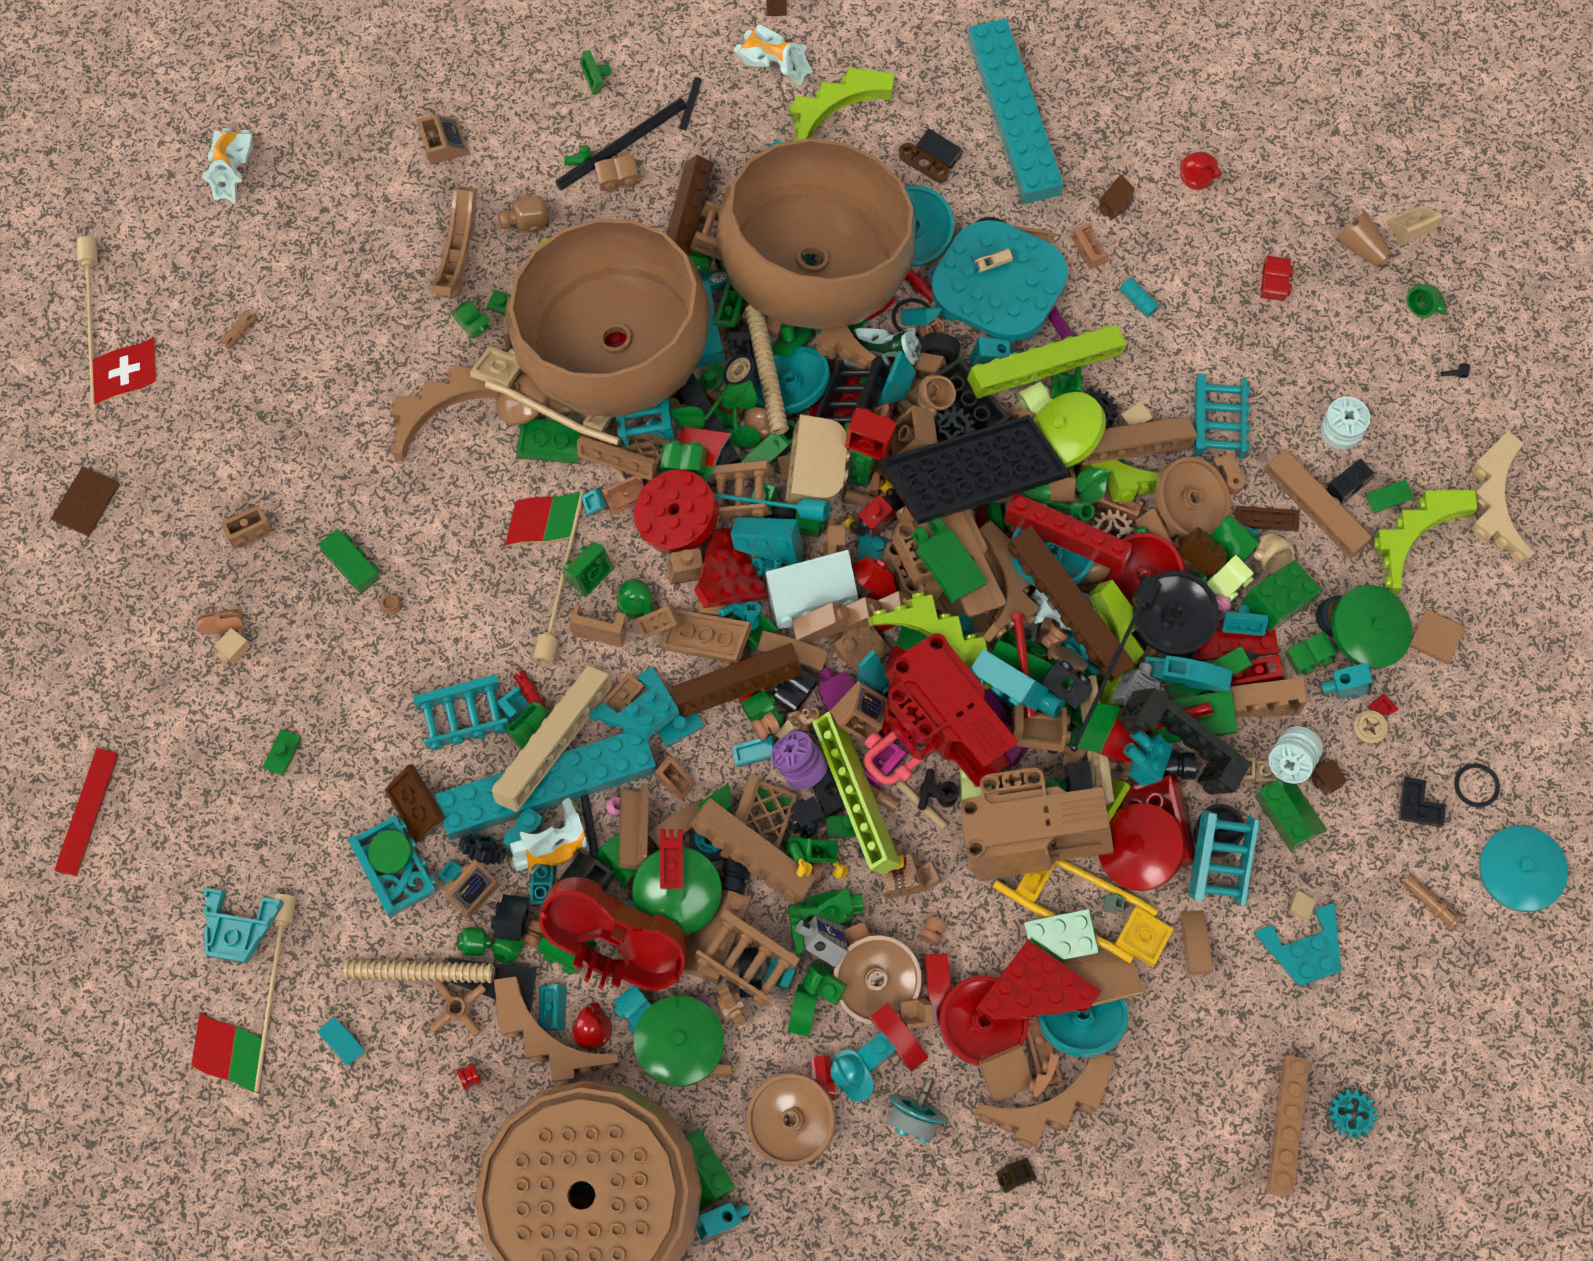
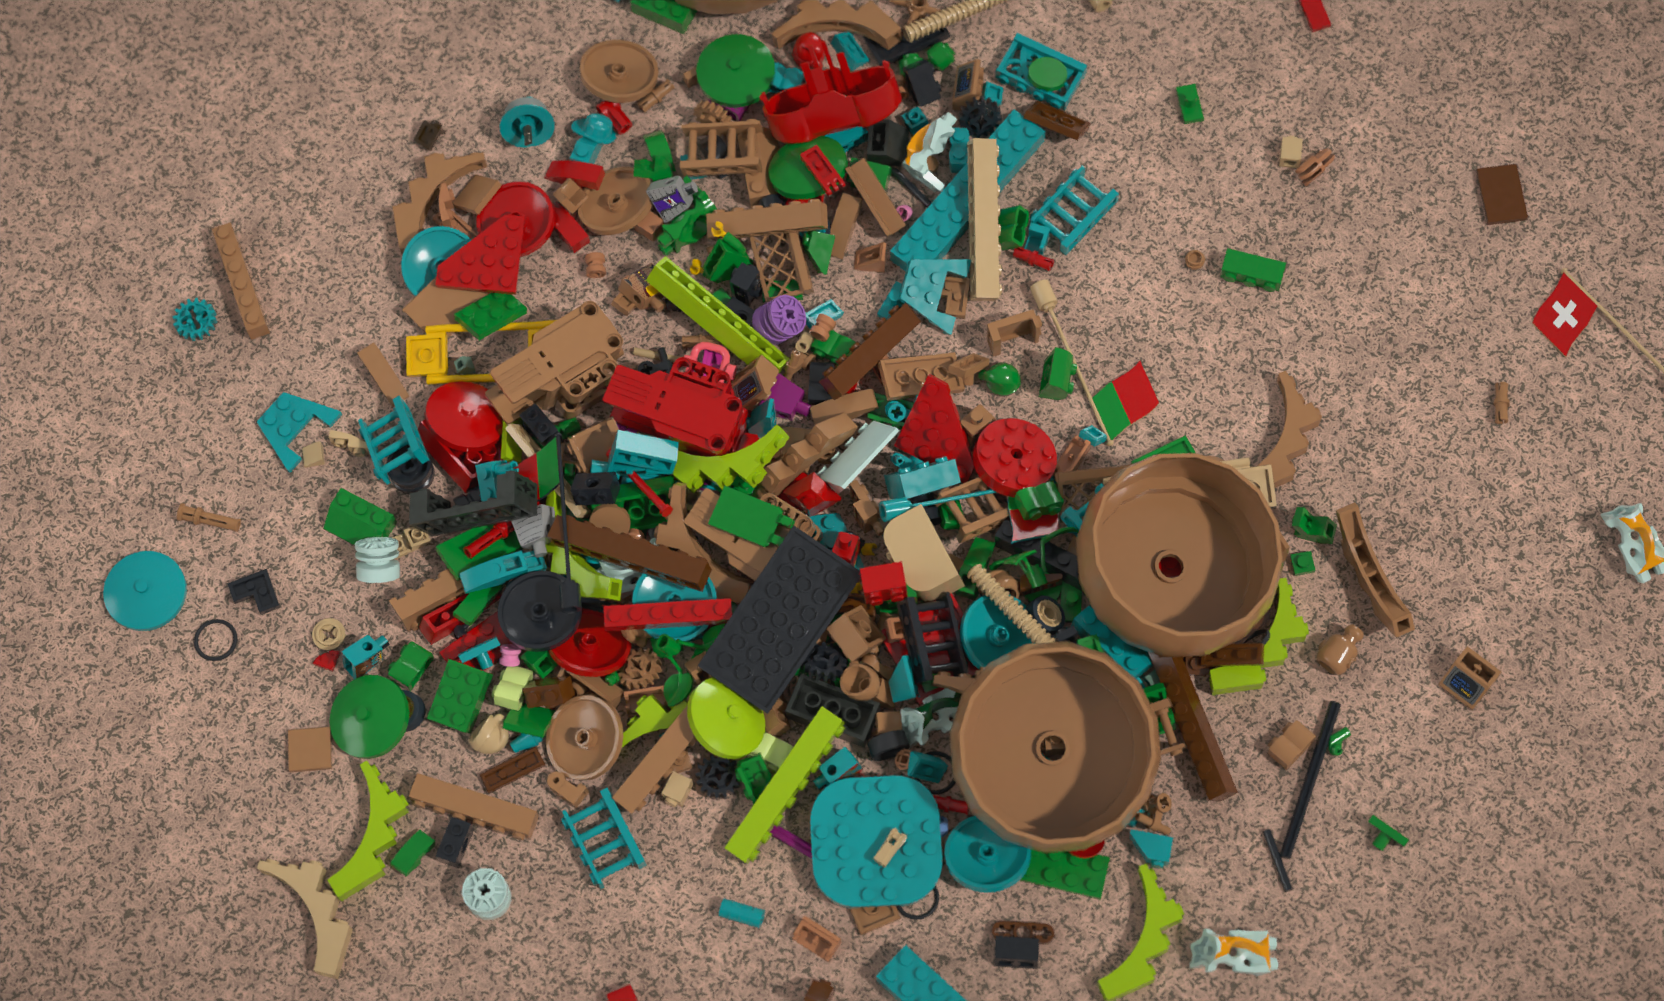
camera: 155 degrees right, 0 degrees up
medium nougat brick [220,505,272,549] -> none
reddish brown brick [1311,759,1347,796] -> none
none -> tan slope [329,430,370,457]
none -> medium nougat pin [637,79,675,113]

